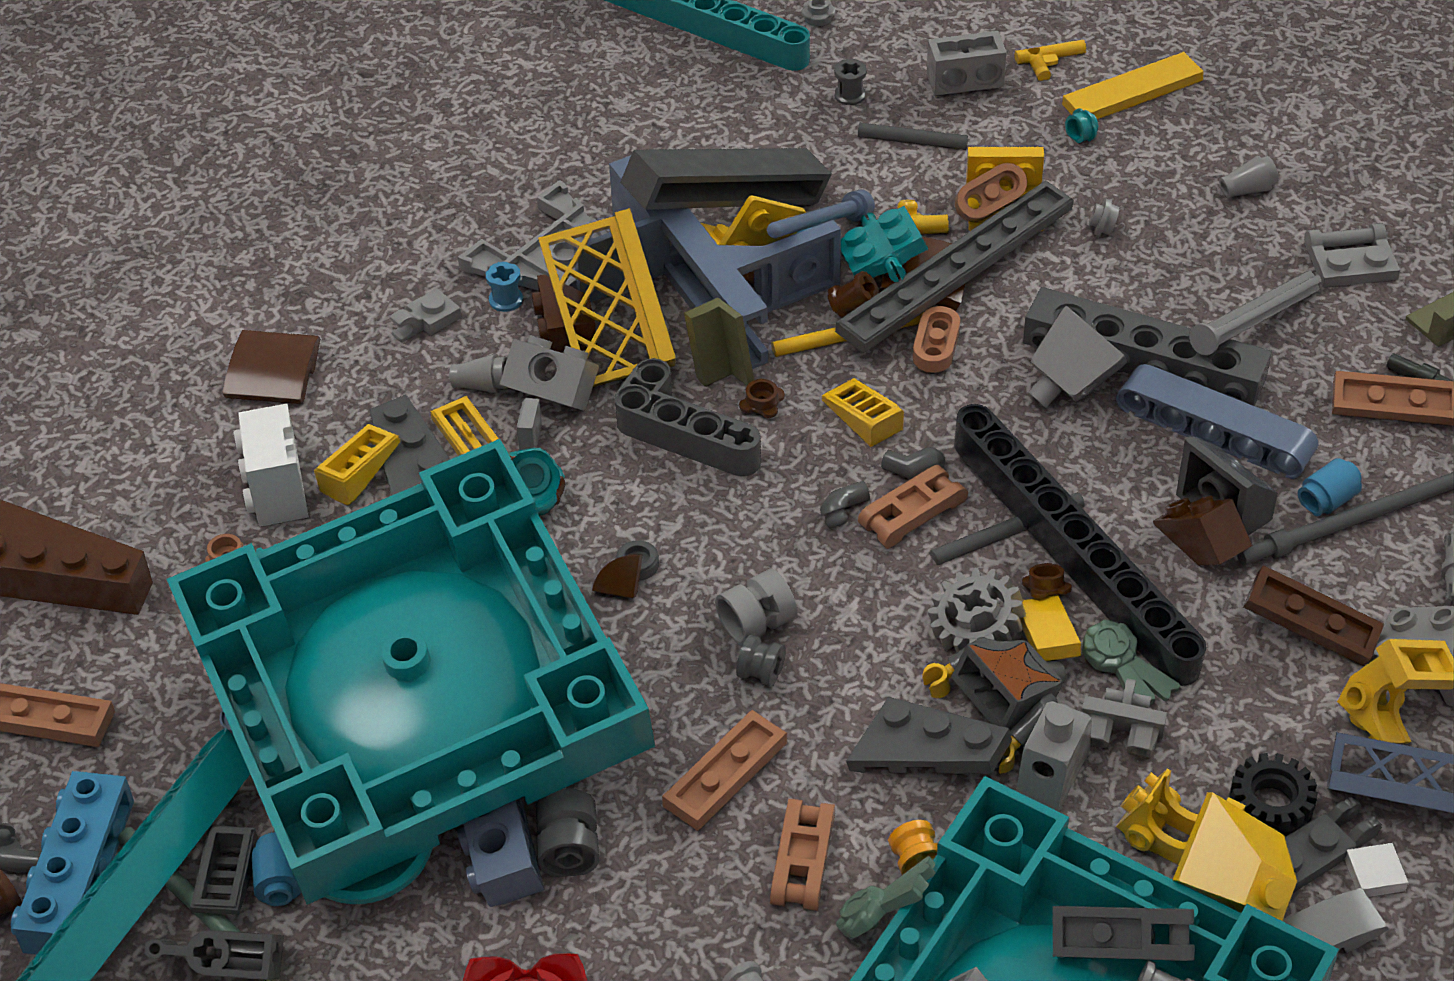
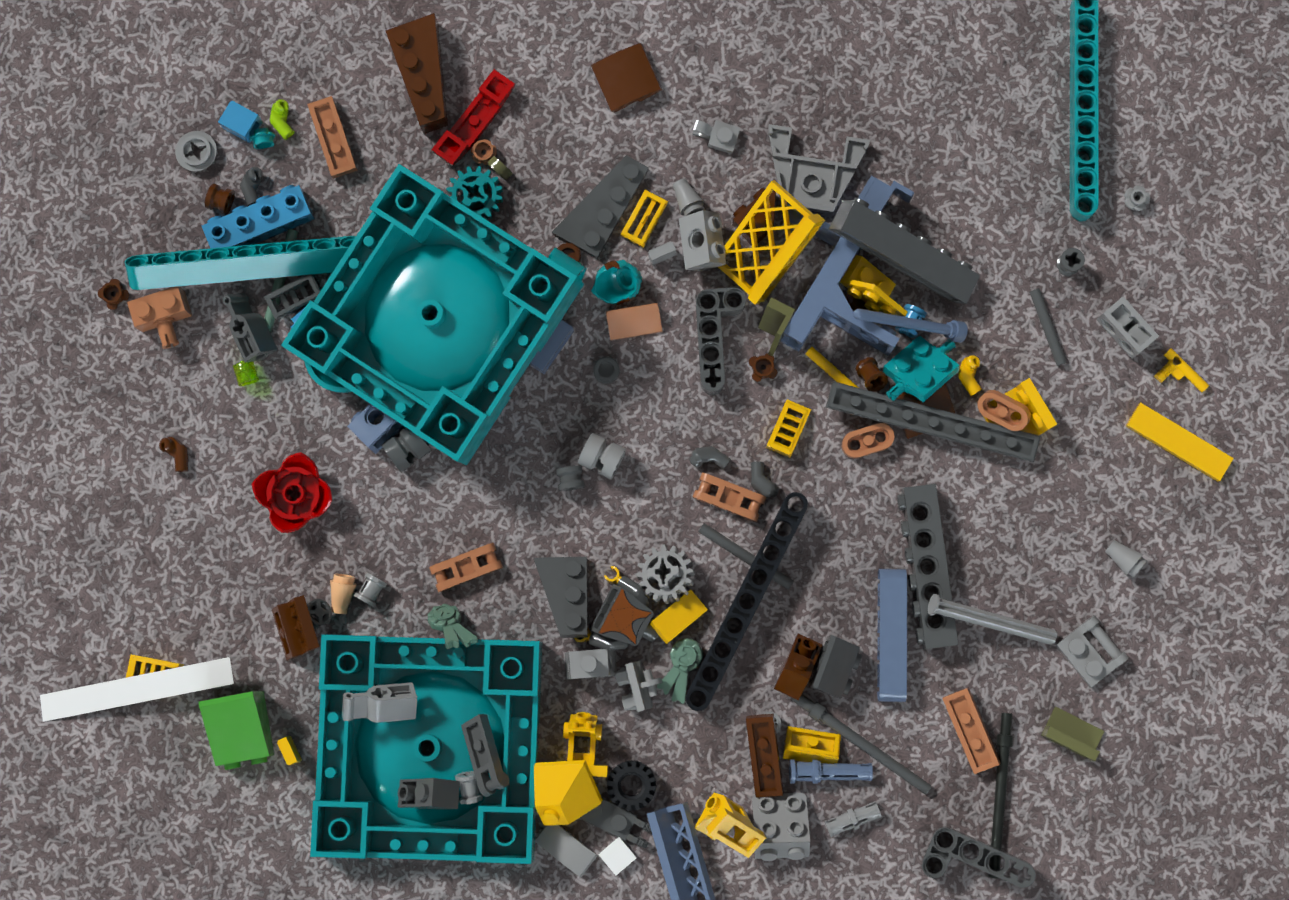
camera: 65 degrees right, 35 degrees up
white wedge [233,403,309,527] -> none
yellow slope [314,424,400,505] -> none
dark azure bush [485,262,523,312] -> none
reddish brown tile [592,554,643,598] -> none
nougat plate [662,710,787,831] -> none
light orange wheel [888,820,938,875] -> none
reddish brown plate [1022,563,1072,599] -> none
light grey torso [1028,306,1127,408] -> none
teal plate [1065,108,1099,143] -> none
light grey plate [1089,198,1119,236] -> none
dark azure brick [1298,458,1362,516] -> none
none -> red slope [431,69,515,166]
none -> olive tile [487,156,513,180]
none -> nougat slope [606,303,662,340]
none -> yellow slope [783,726,841,764]
none -> sand blue pin [789,759,873,784]

